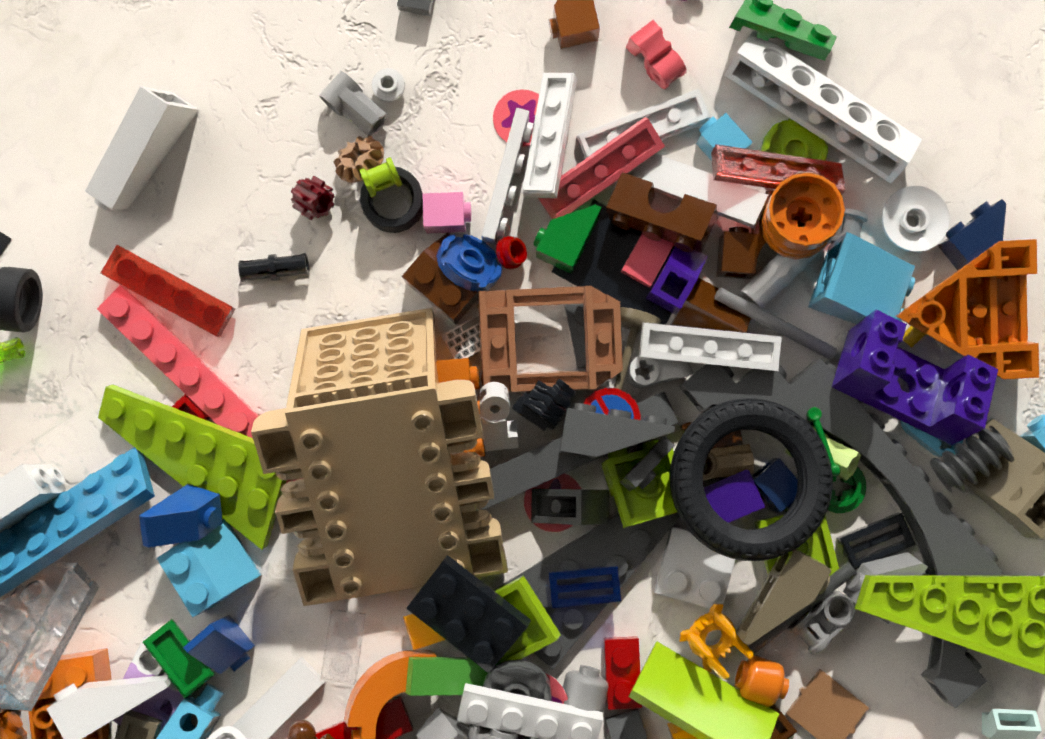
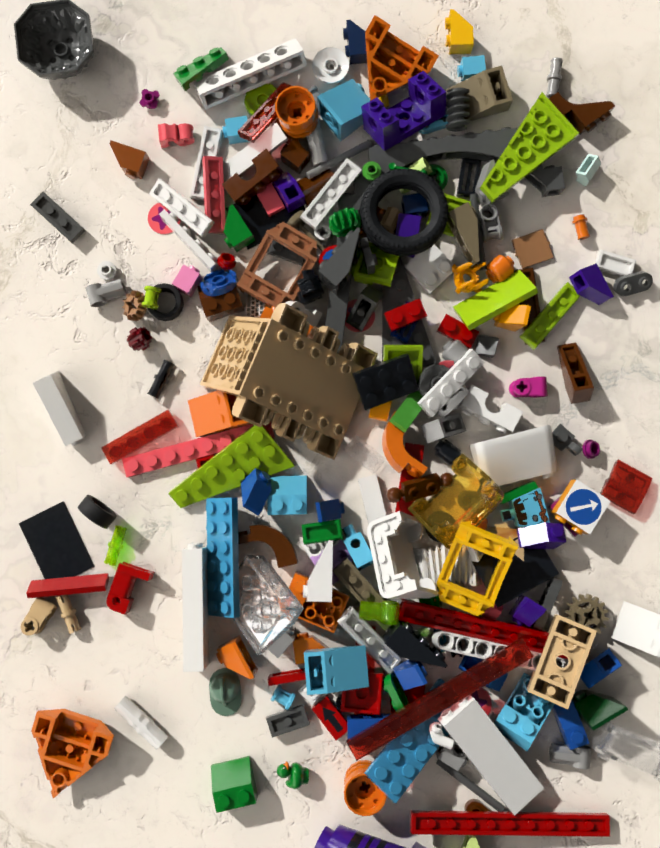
camera: 60 degrees left, 0 degrees up
none -> orange slope [188,391,251,437]
none -> reddish brown arch [238,525,298,568]
none -> green gear [329,208,362,237]
none -> bright green plate [362,161,381,181]
none -> red plate [384,298,427,332]

